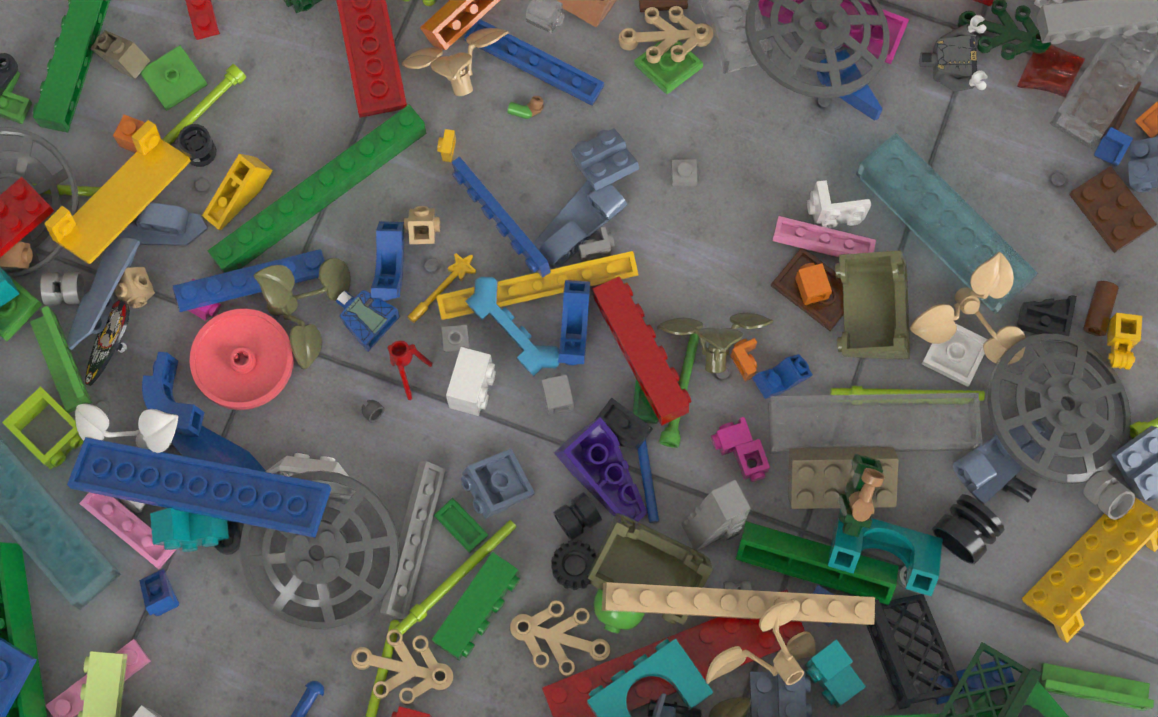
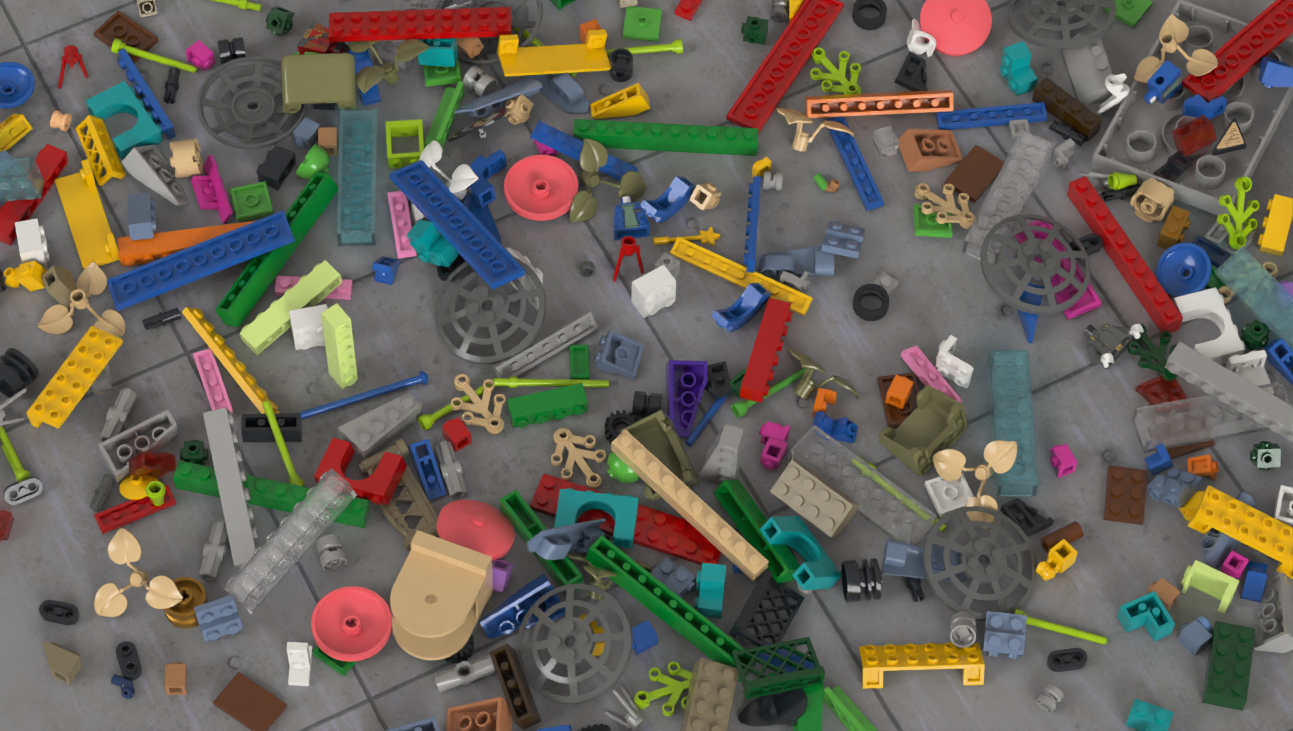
camera: 40 degrees right, 15 degrees down
dark azure plate [465,277,559,377] -> none
light grey brick [542,373,574,415] -> none
tan plant [706,599,816,685] -> none
hips [838,453,885,537] -> none
none -> light grey wheel [763,171,783,191]
none -> black tyre [853,284,889,321]
none -> dark pink brick [1050,444,1077,478]

